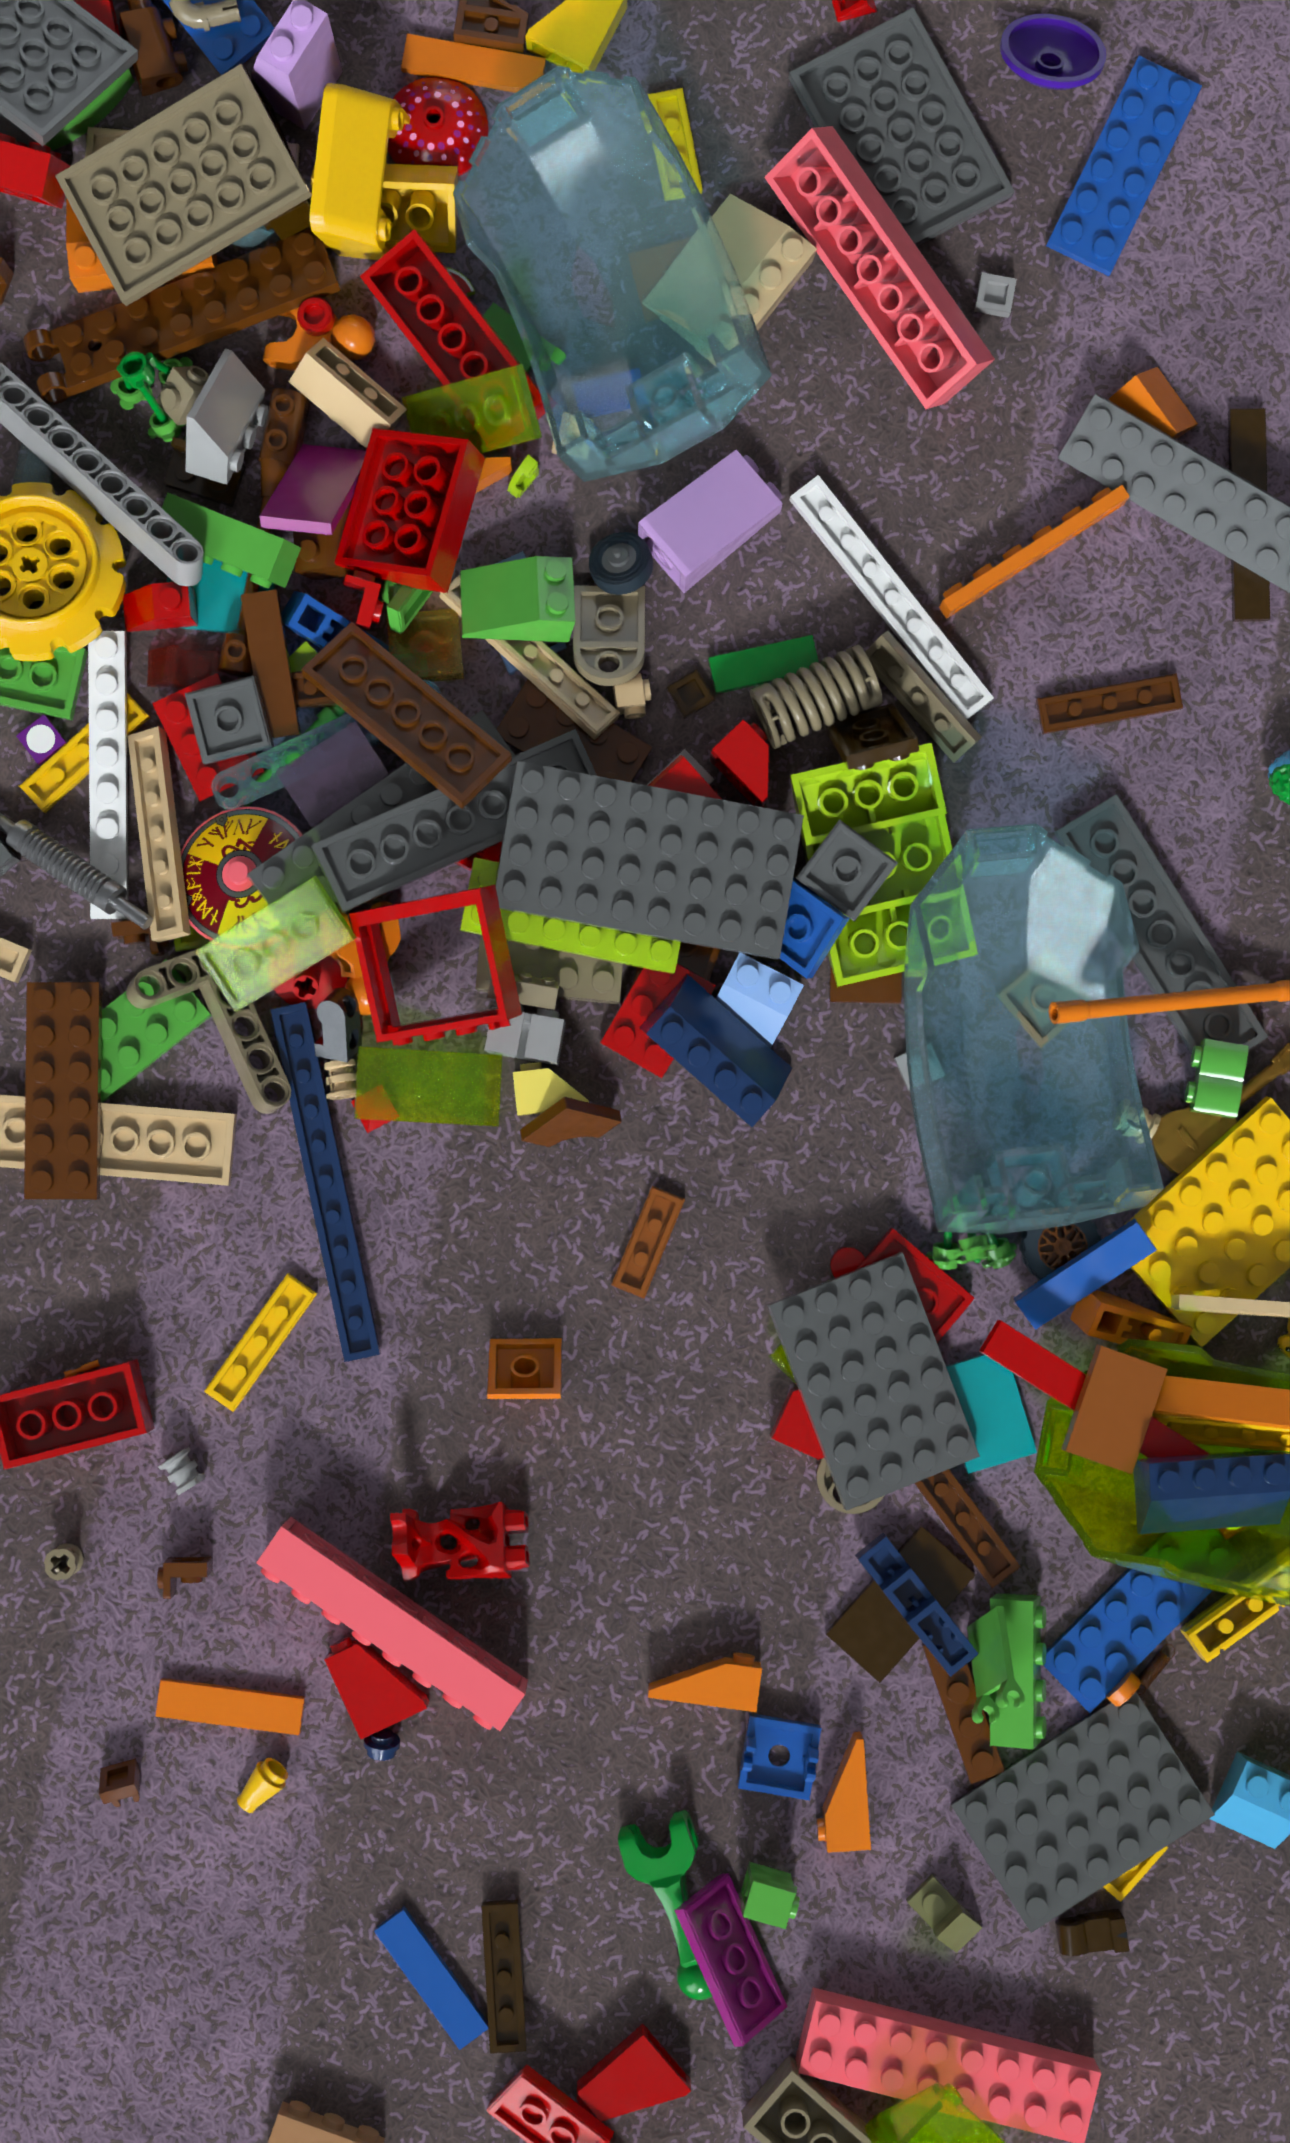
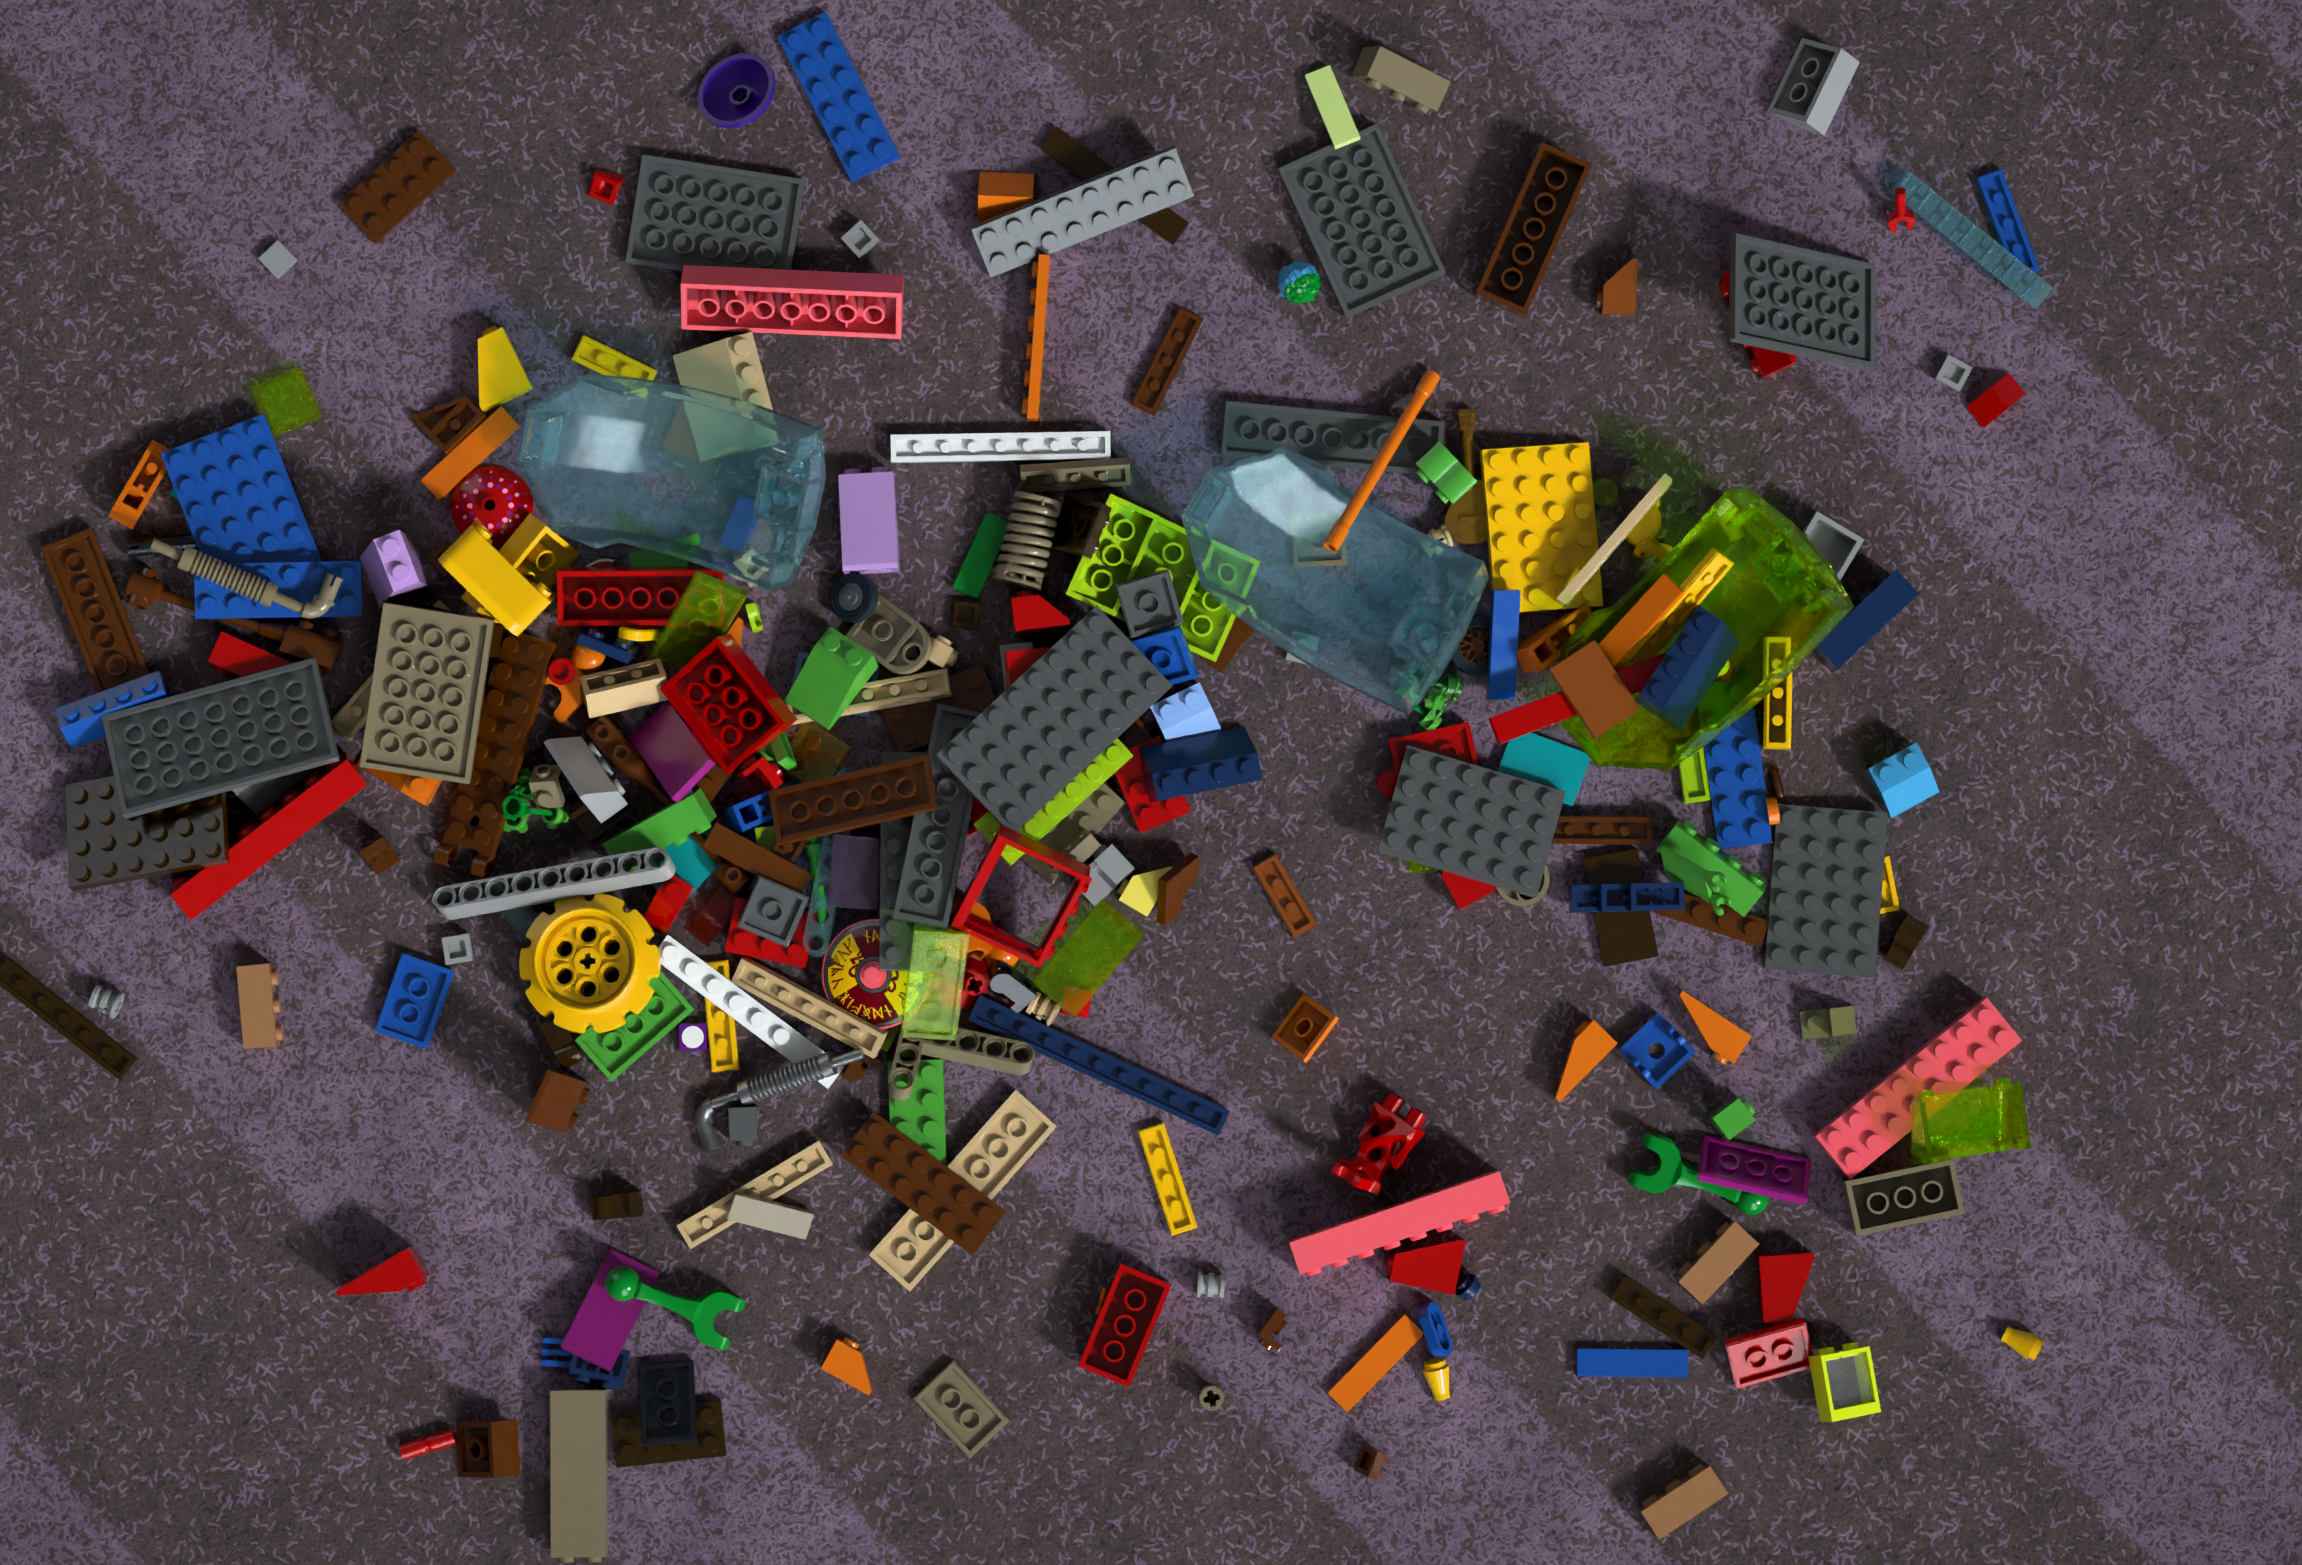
camera: 45 degrees left, 0 degrees up
none -> dark blue plate [576,626,641,664]
none -> yellow tile [618,625,660,641]
none -> blue plate [1417,1302,1452,1358]
none -> lime tile [1676,746,1711,804]
none -> medium nougat brick [1676,1221,1759,1305]

